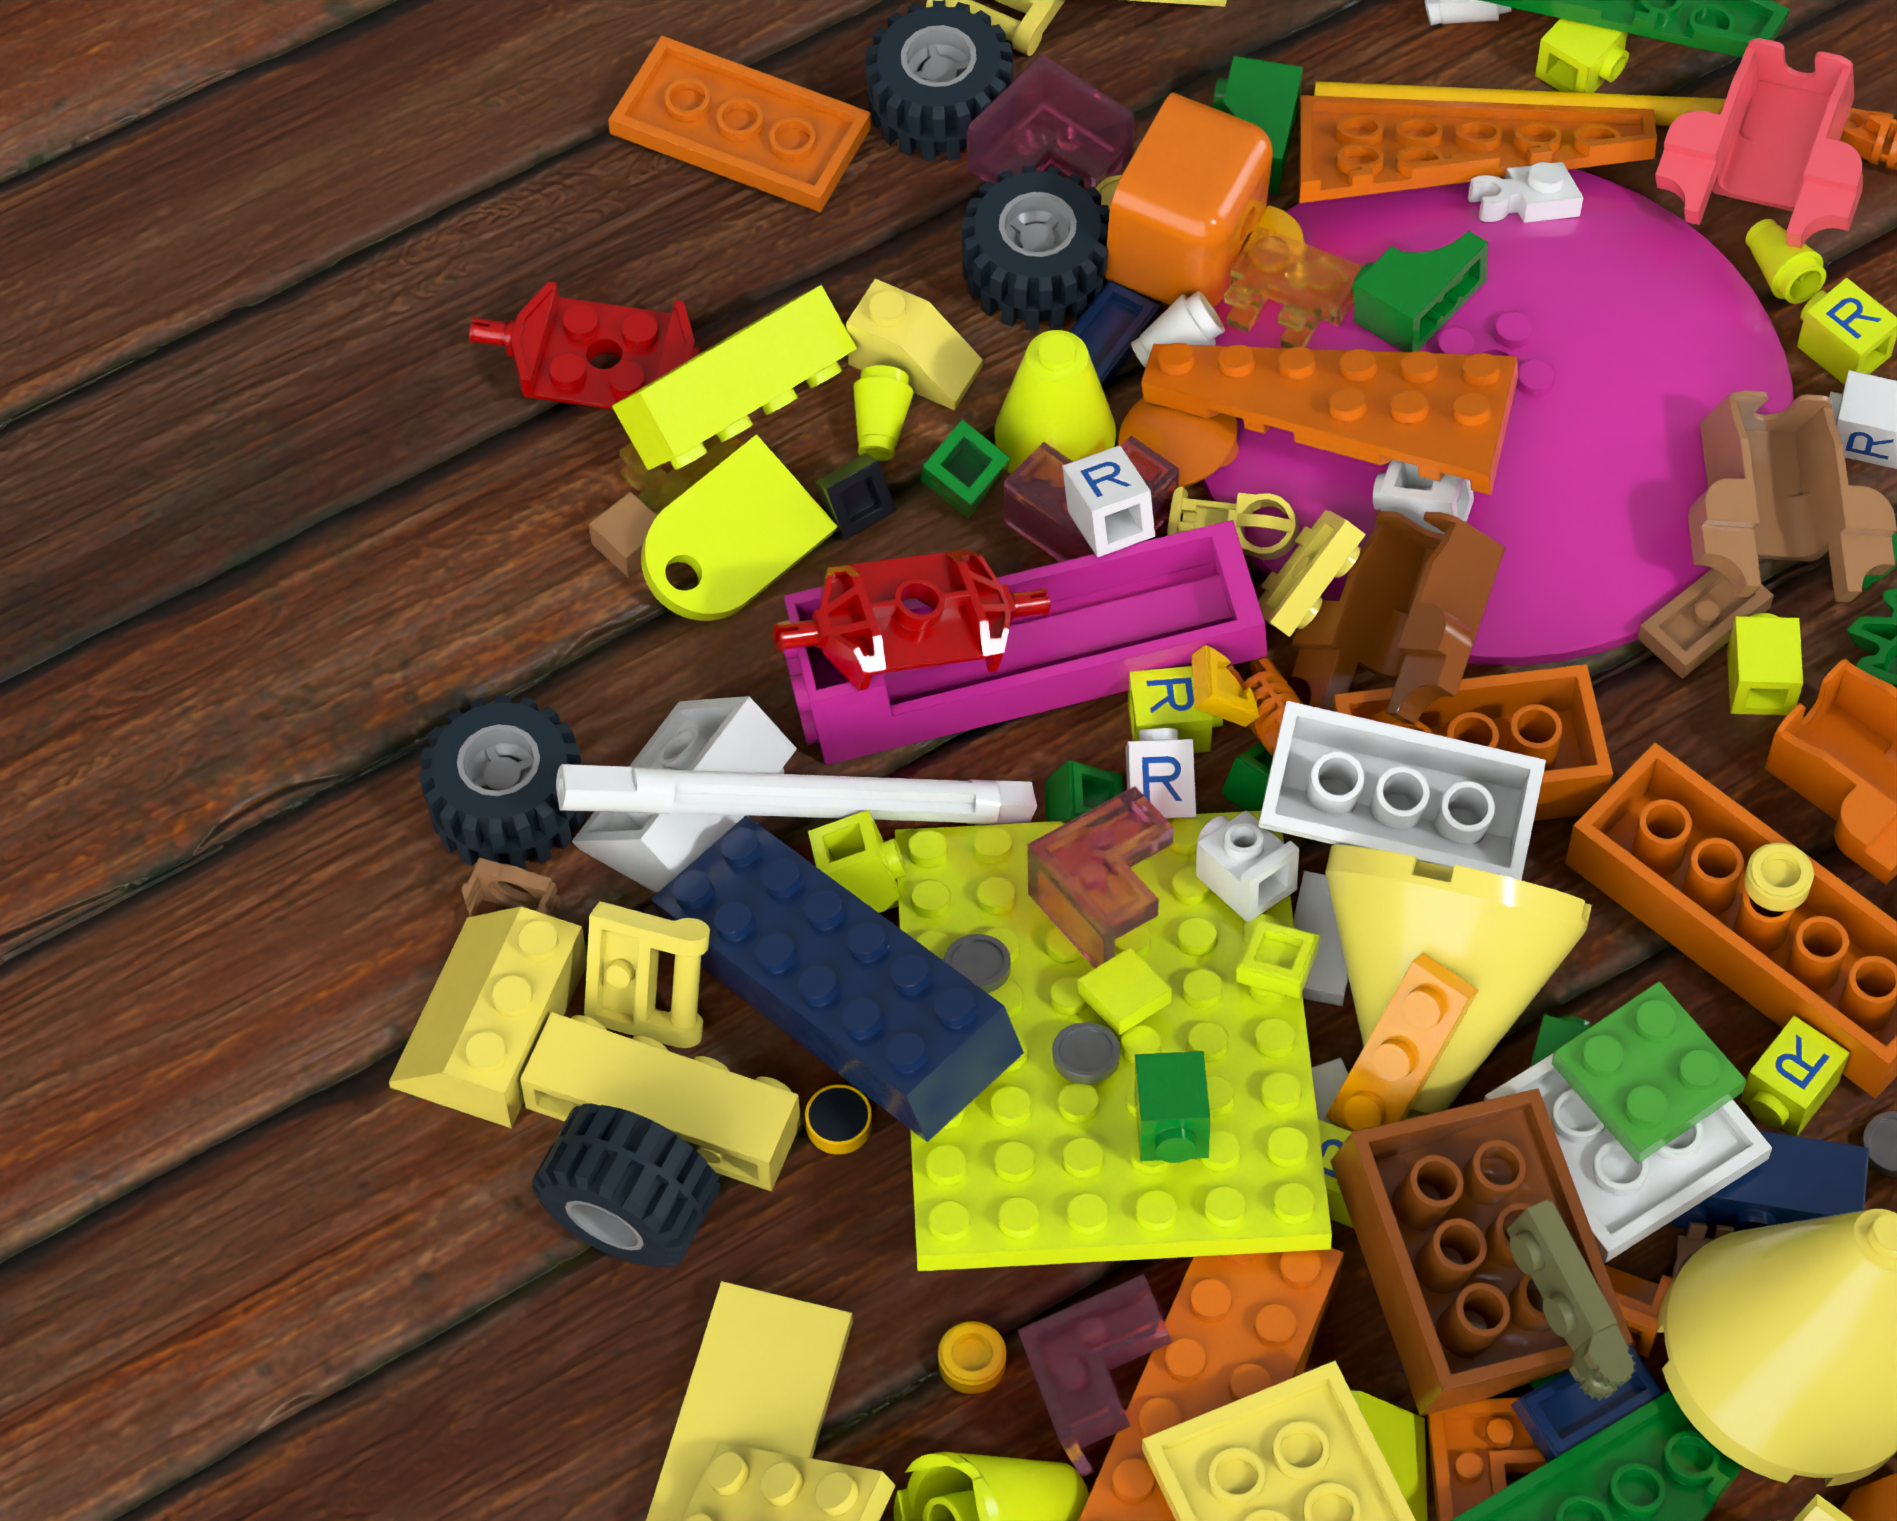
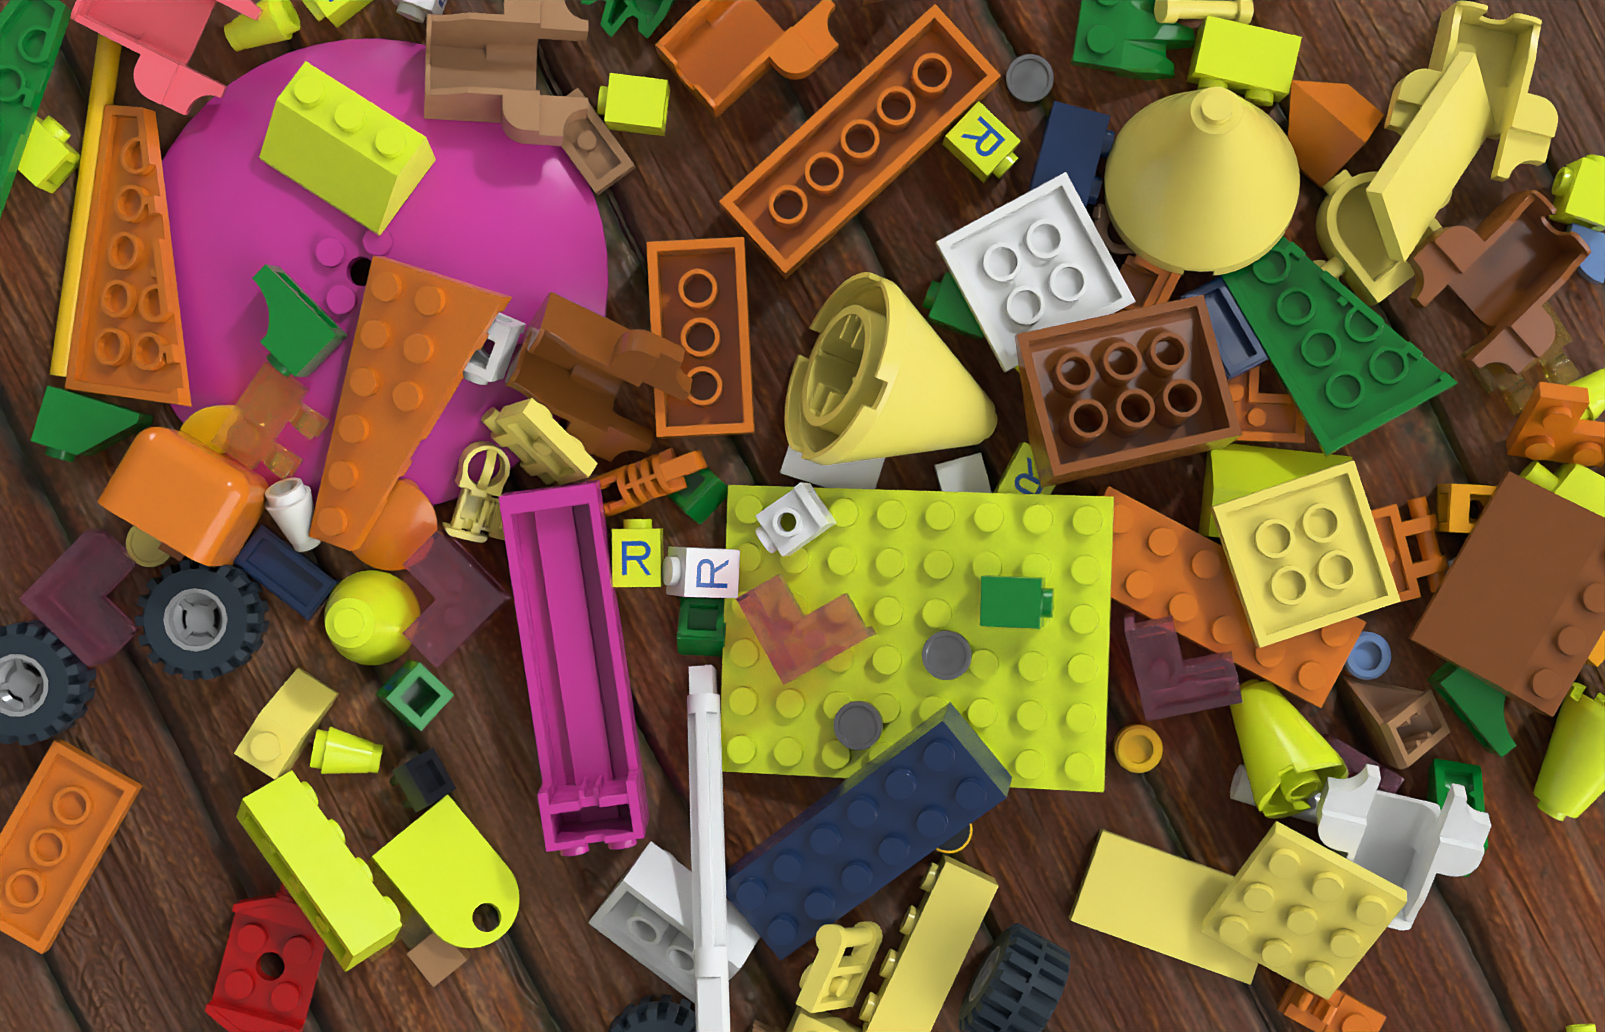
camera: 90 degrees left, 30 degrees up
red plate [773,549,1051,691] -> none
neon yellow brick [808,809,907,913] -> none
white brick [1062,445,1155,558] -> none
neon yellow tile [1078,947,1172,1035] -> none
yellow tile [1191,645,1259,727] -> none
neon yellow tile [1236,919,1320,999] -> none
white slope [1258,701,1546,880] -> none
light orange plate [1325,953,1479,1132] -> none
white plate [1468,162,1583,223] -> none
olive hinge [1506,1199,1636,1401] -> none
bright green plate [1551,981,1747,1164] -> none
light yellow tile [1744,843,1814,912] -> none
none -> neon yellow slope [259,61,436,236]

